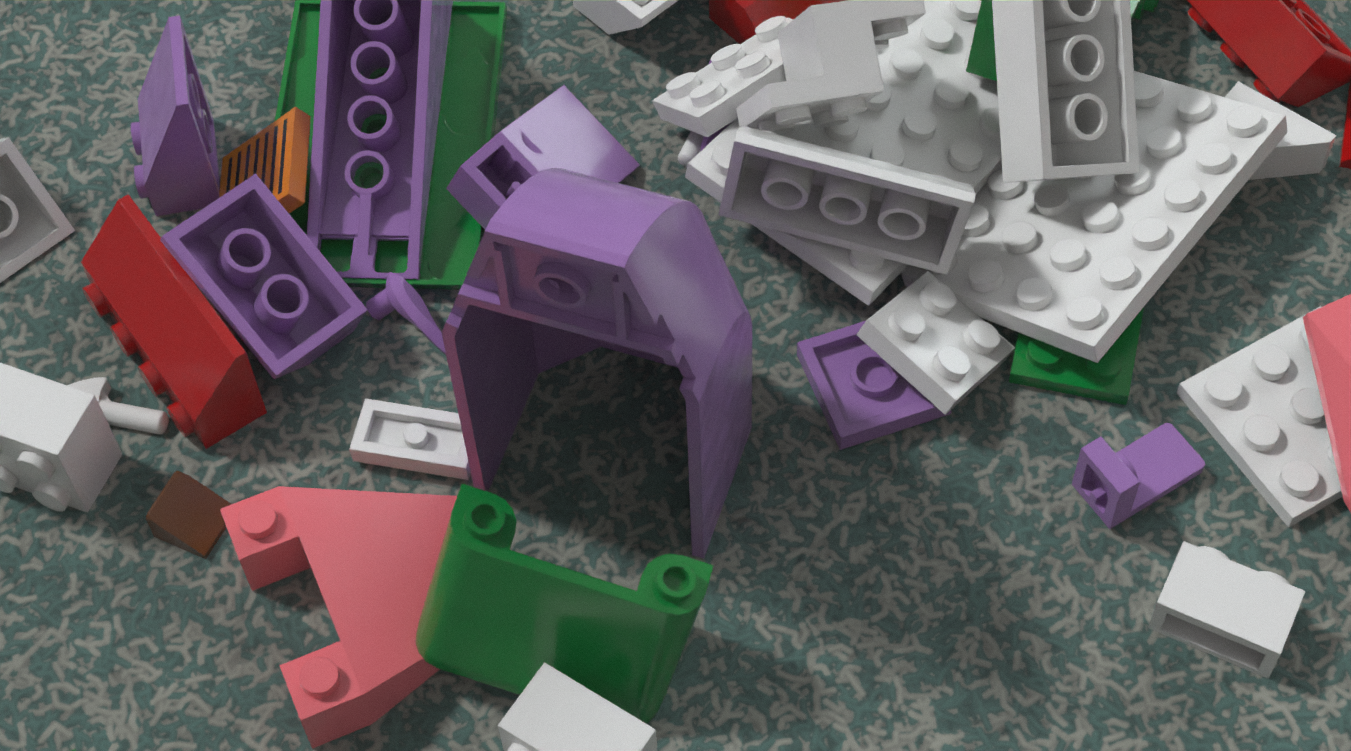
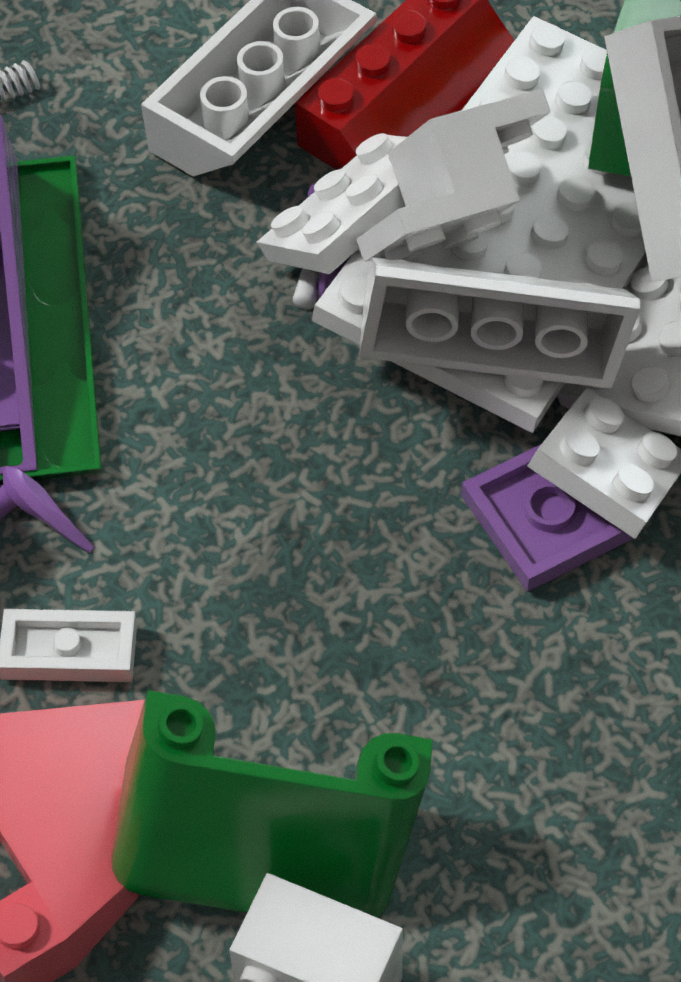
camera: 10 degrees left, 0 degrees up
medium lavender windscreen [441,168,752,559] -> none
medium lavender slope [446,85,640,230] -> none

